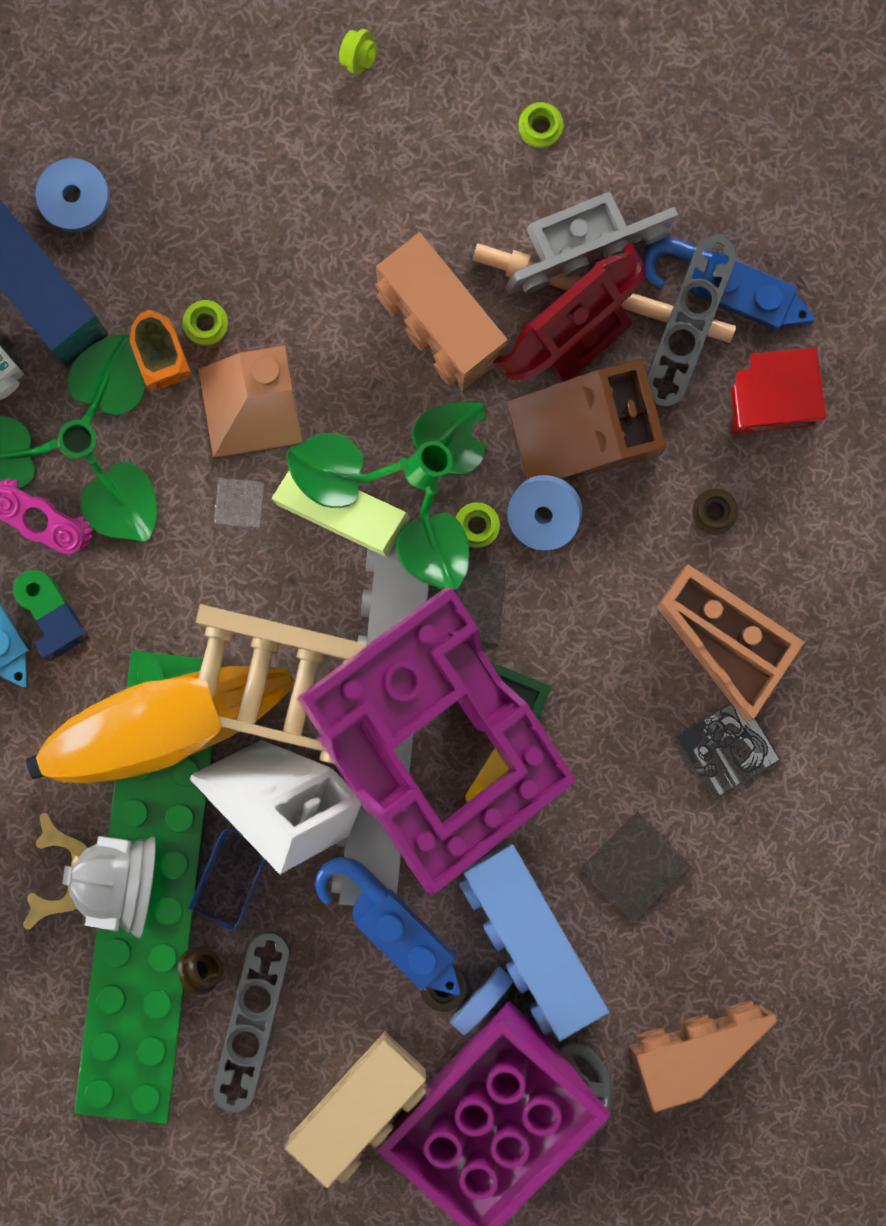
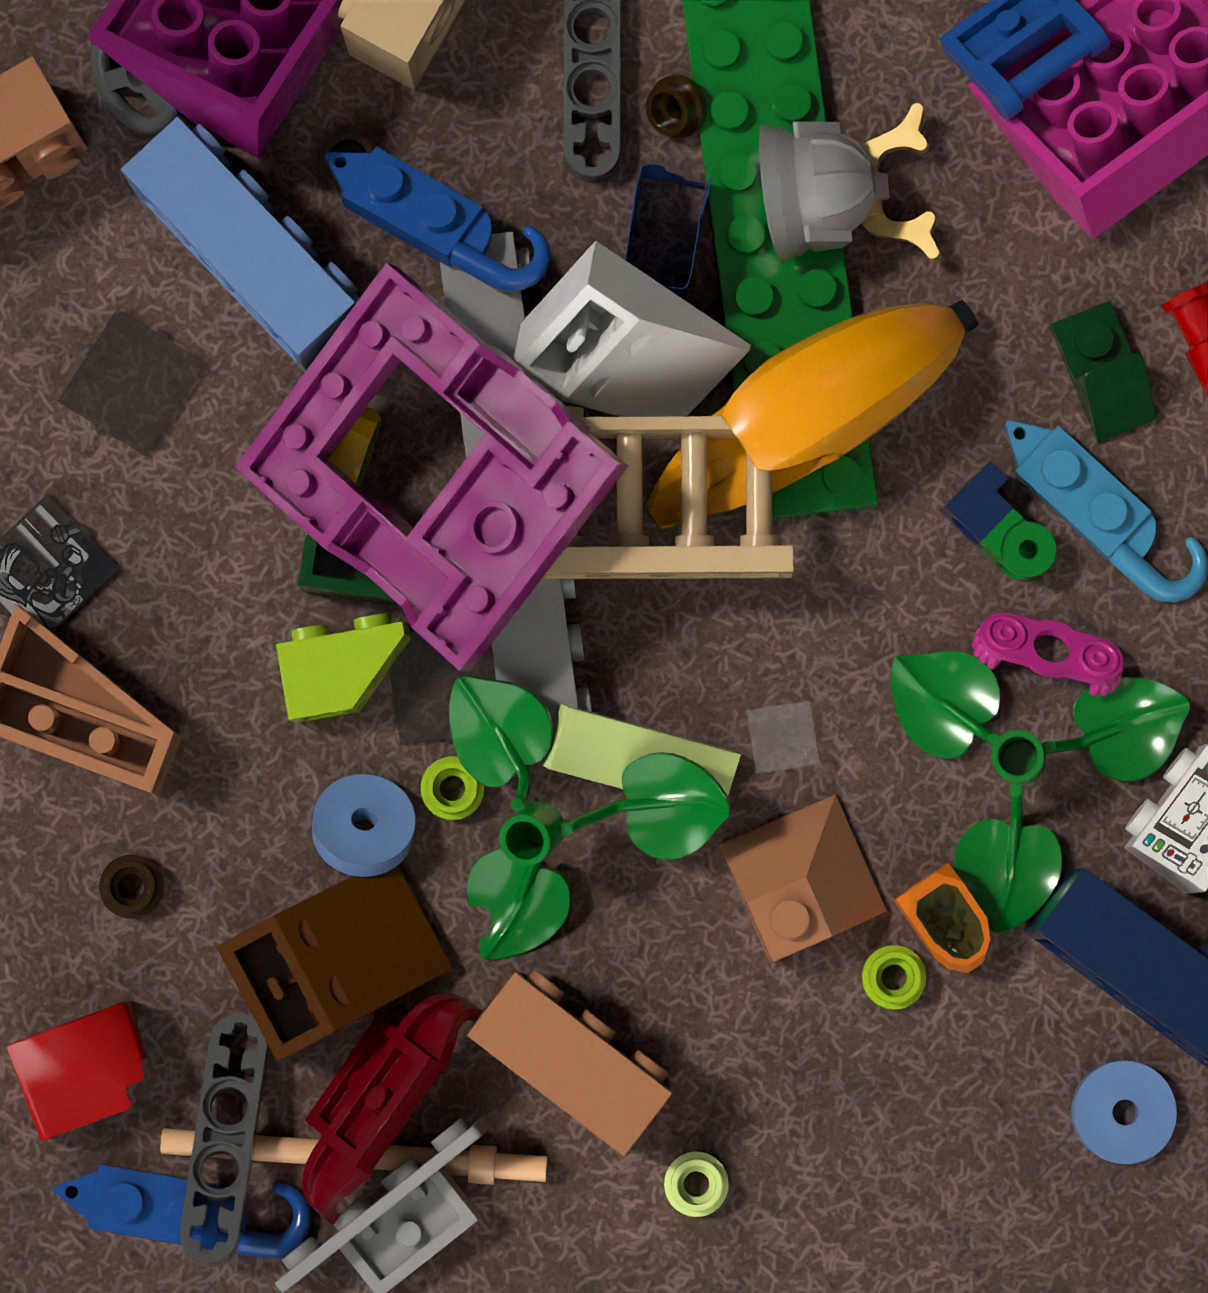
camera: 170 degrees right, 0 degrees up
medium blue piece [449,966,513,1035] -> none
none -> lime slope [276,613,411,723]
none -> yellowish green plate [664,1151,729,1217]

